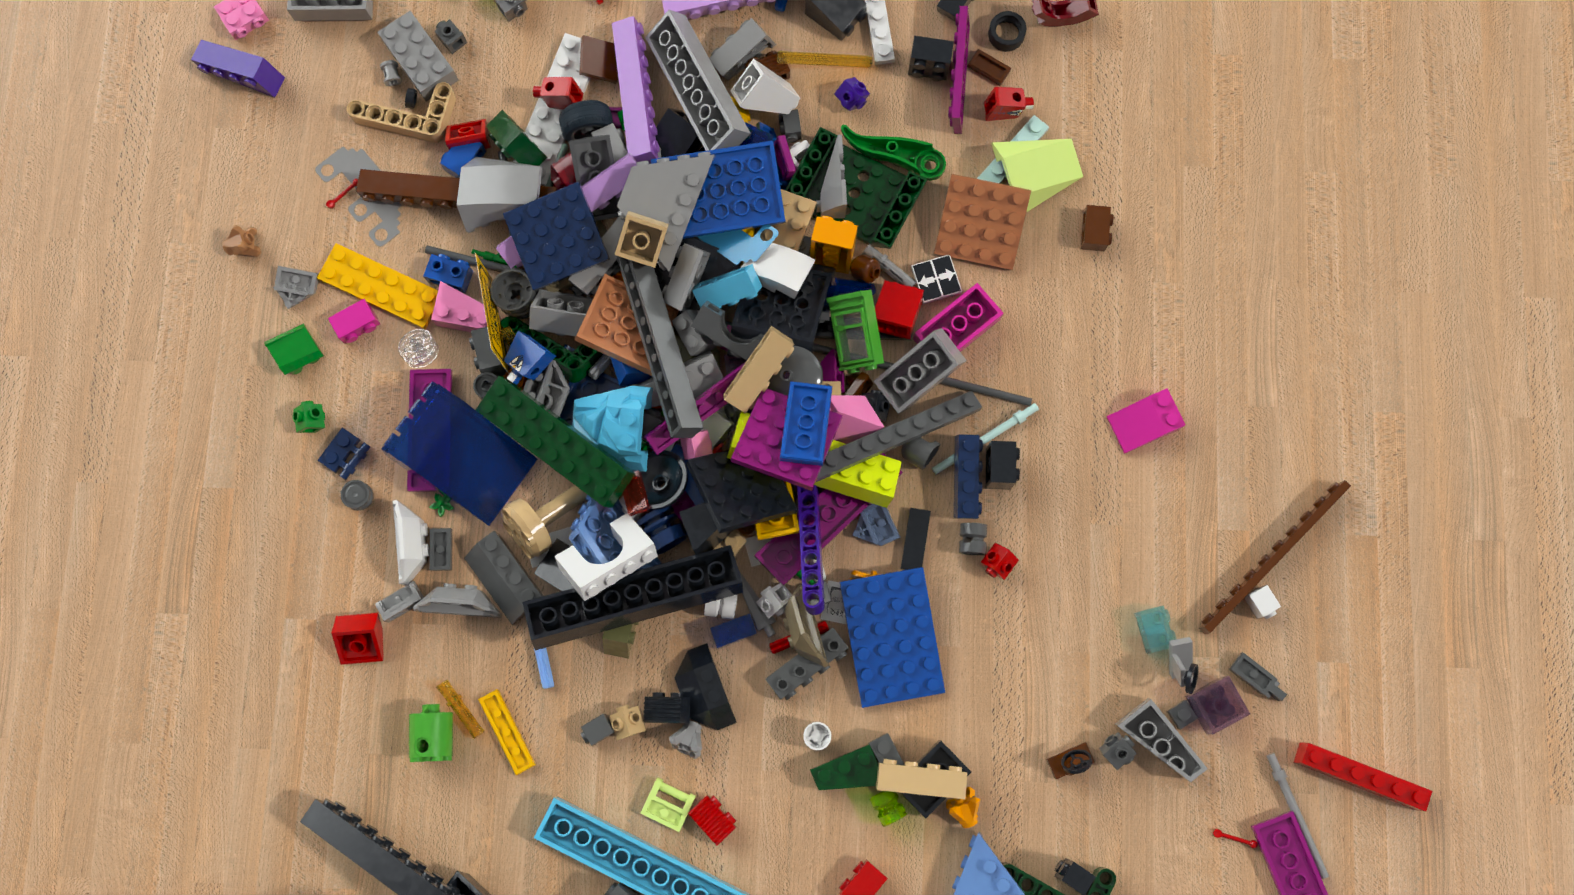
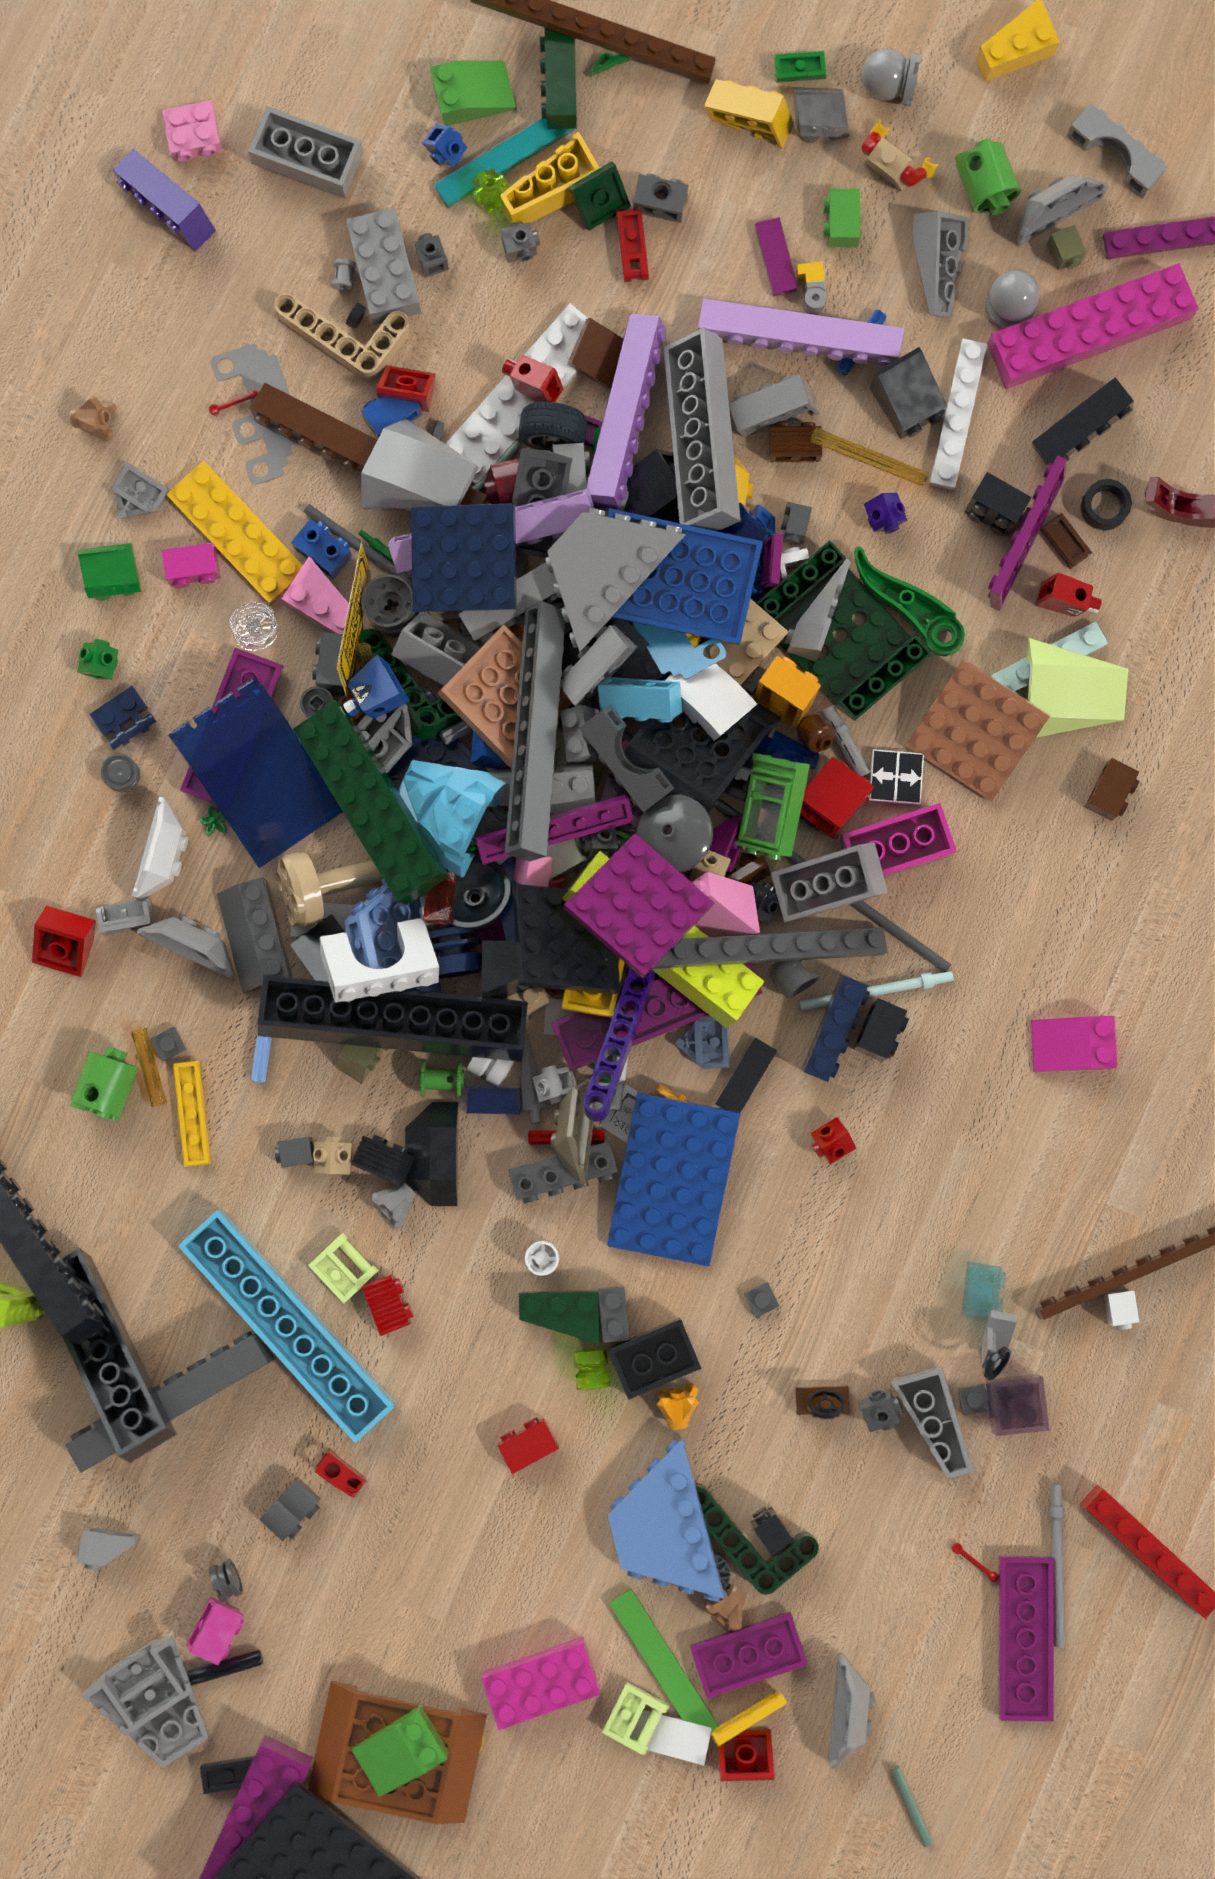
camera: 20 degrees right, 5 degrees up
dark grey plate [429,528,452,571] -> none
dark green wedge [486,110,548,166] -> none
tan brick [615,211,669,268] -> none
tan brick [723,326,794,414] -> none
white slope [730,59,800,114] -> none
blue tile [779,381,833,466] -> none
tan brick [876,759,967,799] -> none
dark grey wheel [959,523,987,555] -> none
dark grey hinge [1229,652,1287,702] -> none
none -> dark grey plate [151,1027,187,1062]
none -> bright green hose [419,1061,465,1098]
none -> dark grey plate [744,1282,779,1318]

